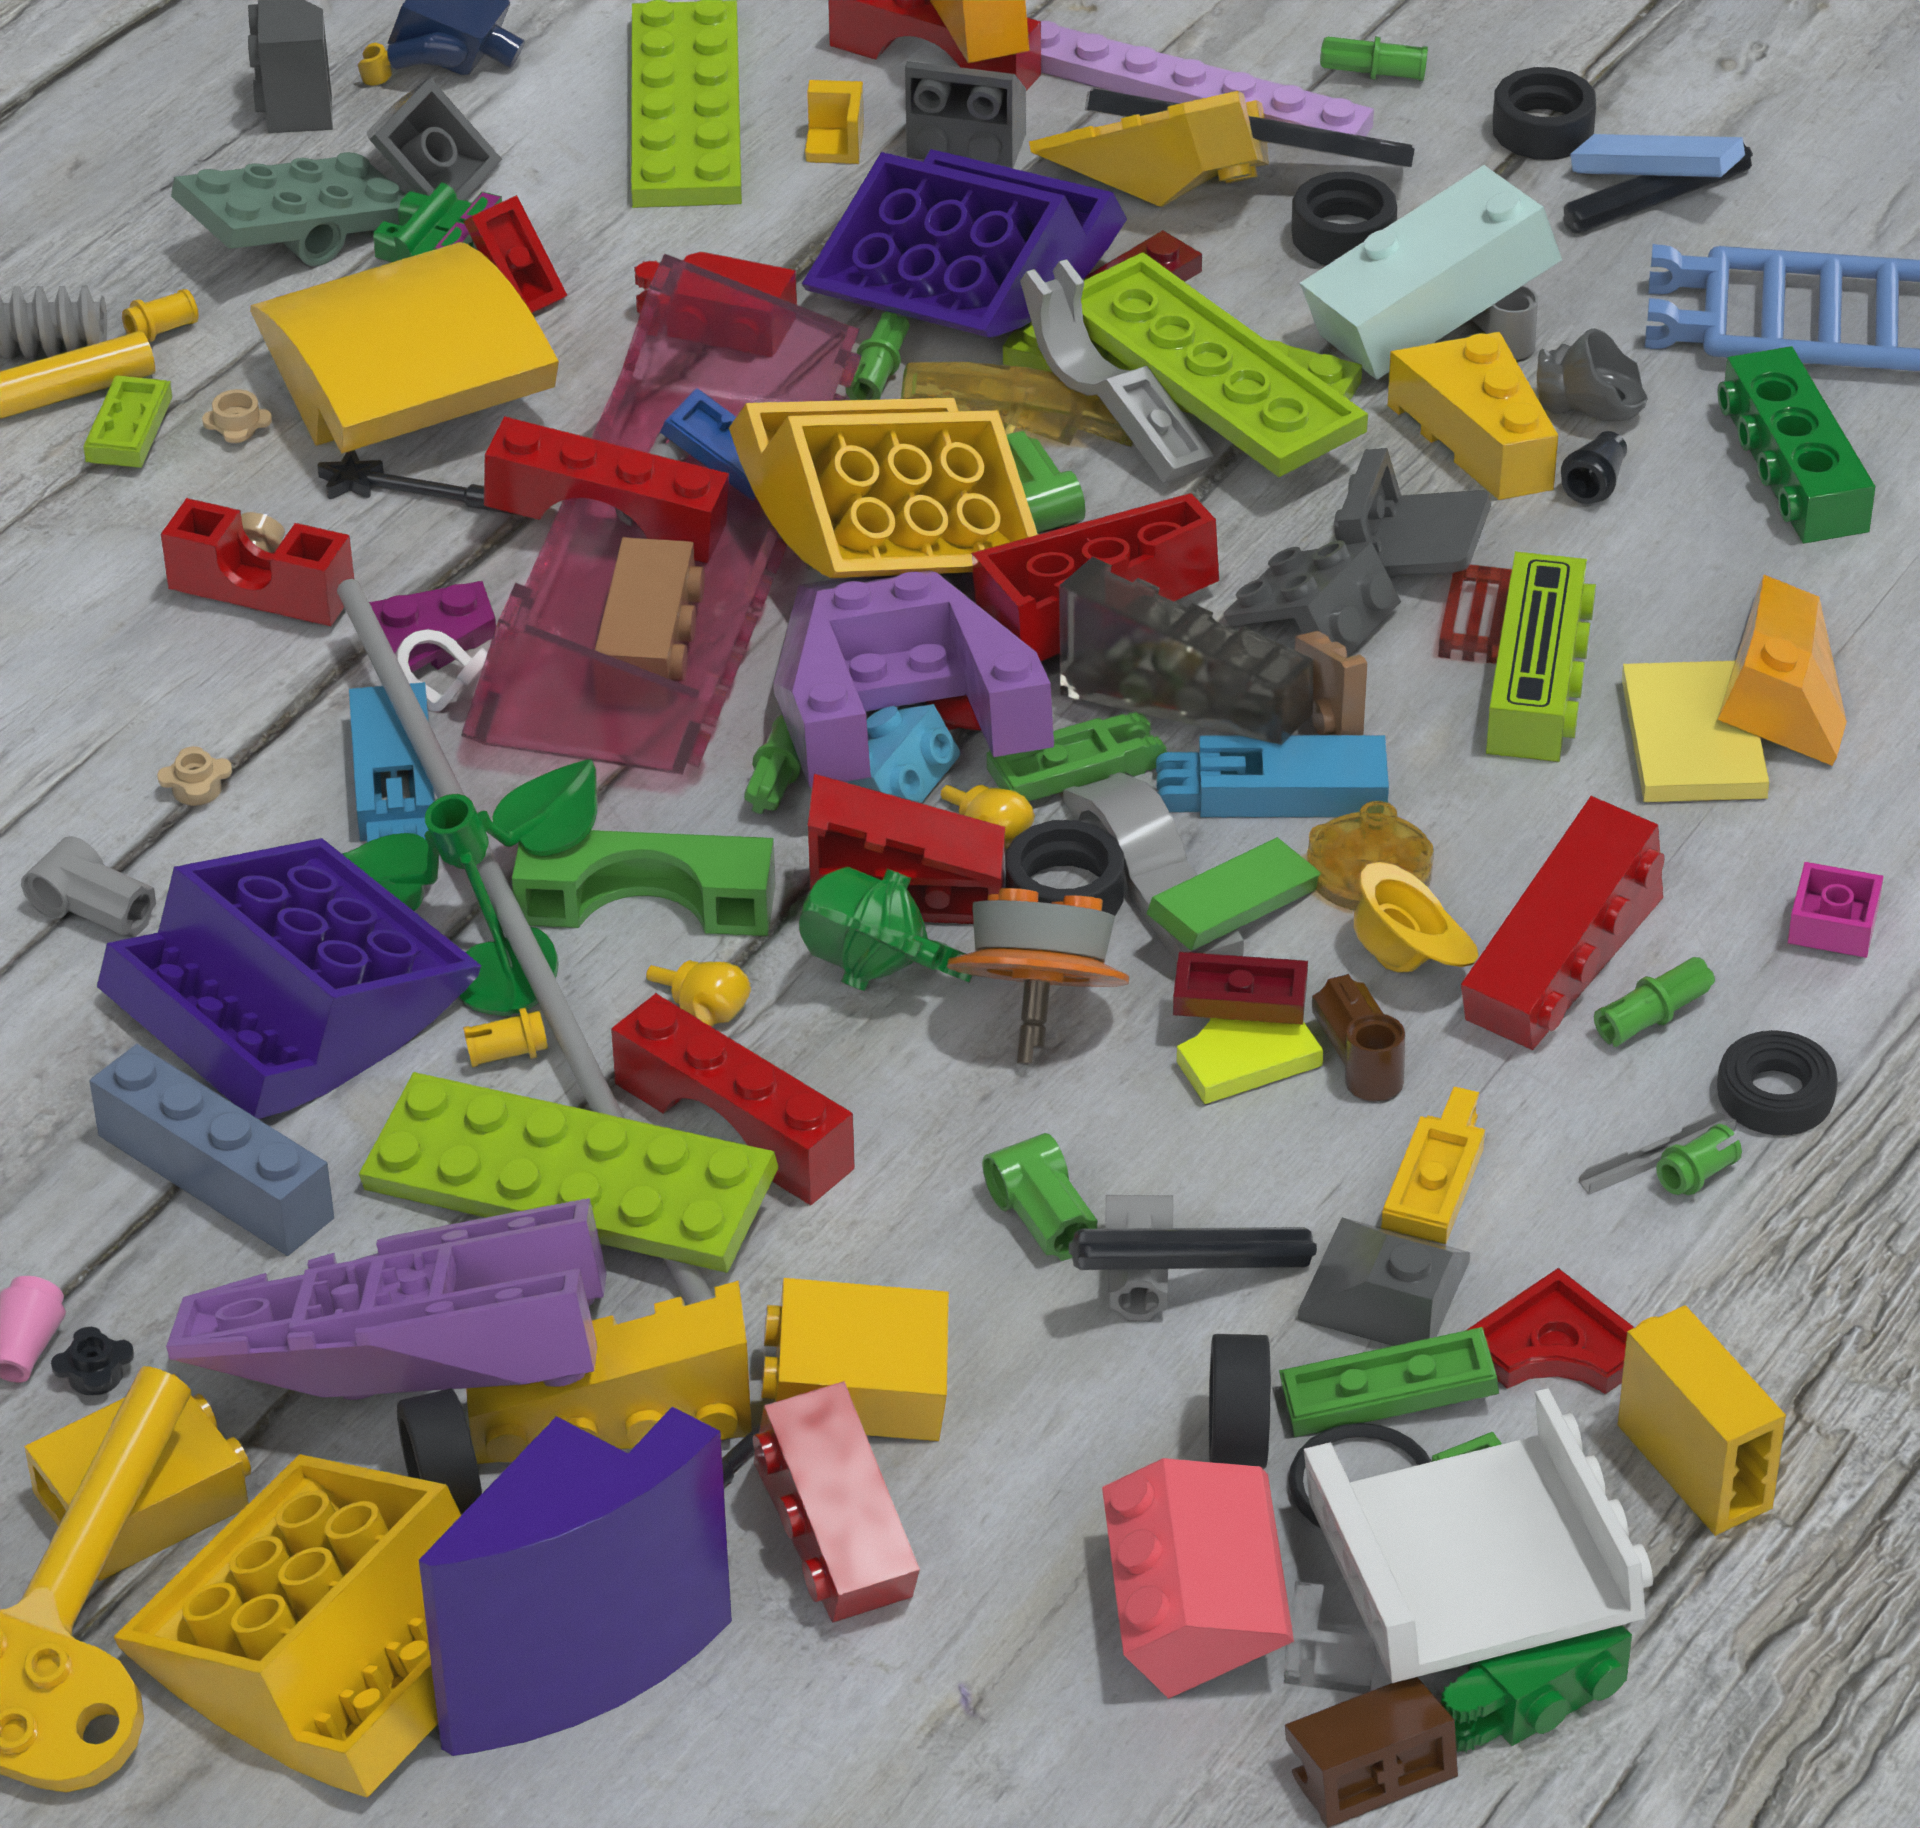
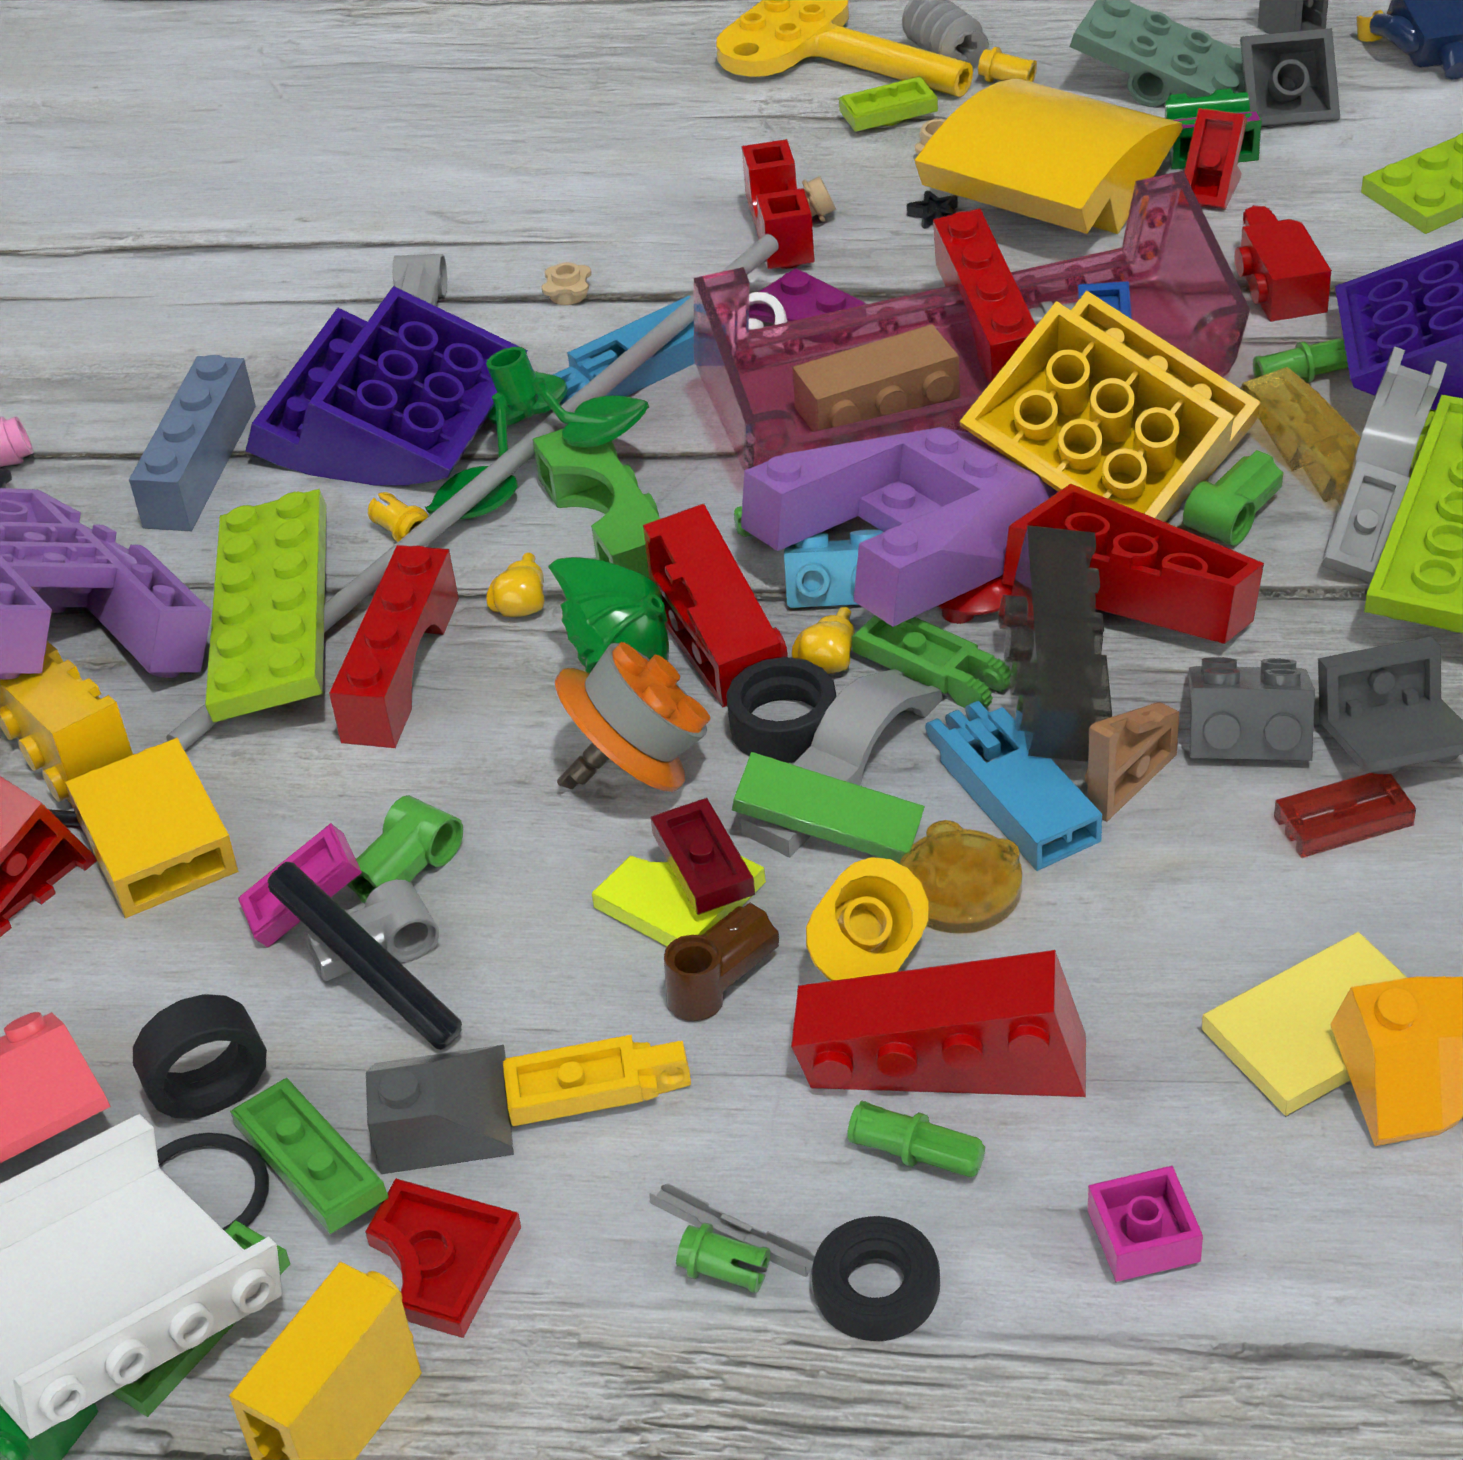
camera: 65 degrees right, 0 degrees up
lime brick [1486,551,1596,762] -> none
none -> dark pink tile [238,823,362,948]

